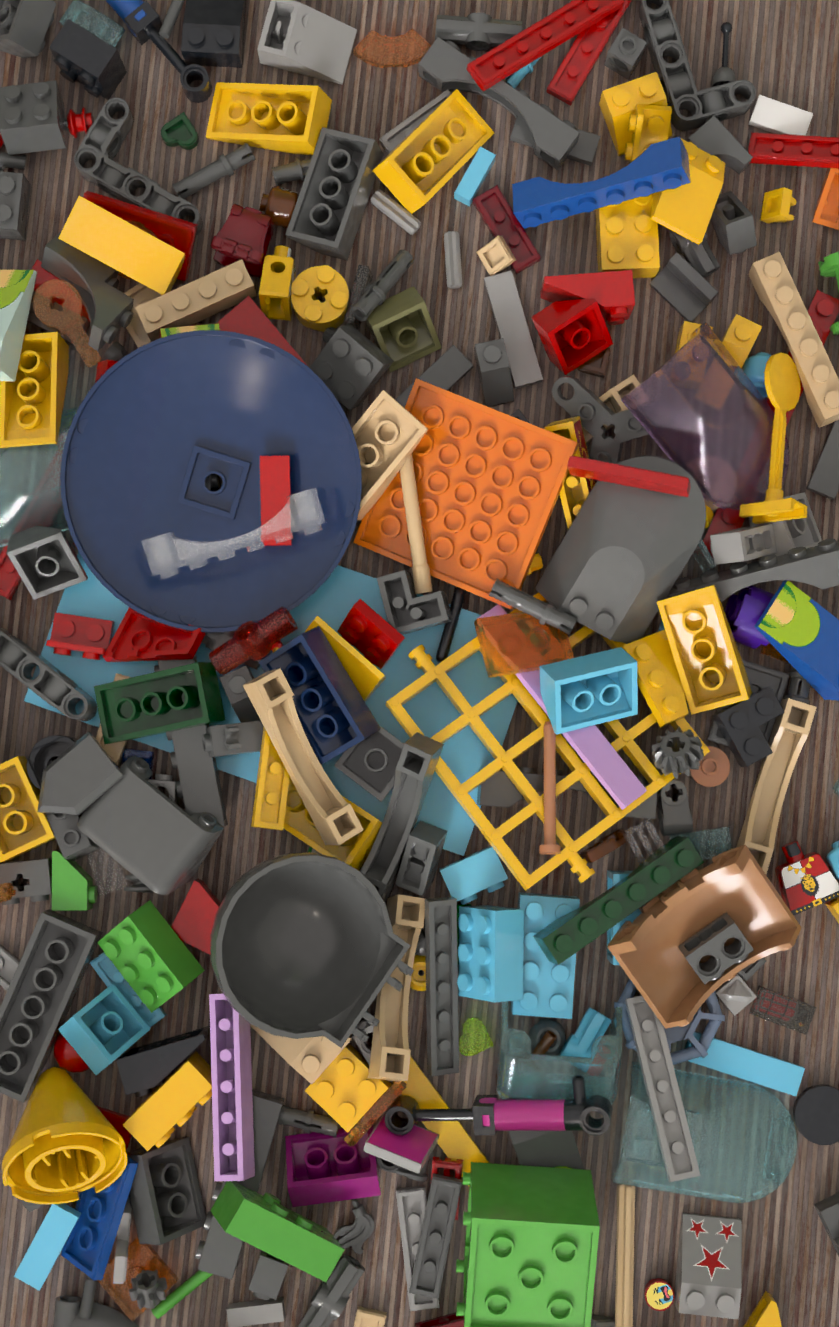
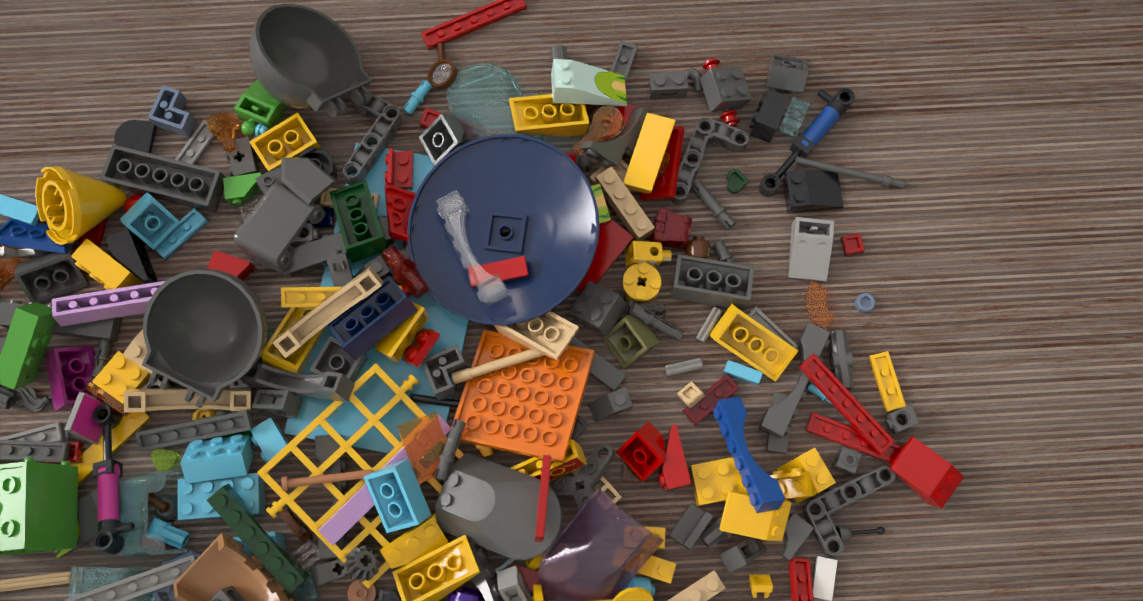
camera: 80 degrees right, 10 degrees down
bright green piece [97,900,205,1013] -> none
yellow slope [206,82,332,155] -> none
light grey tile [484,270,543,389] -> none

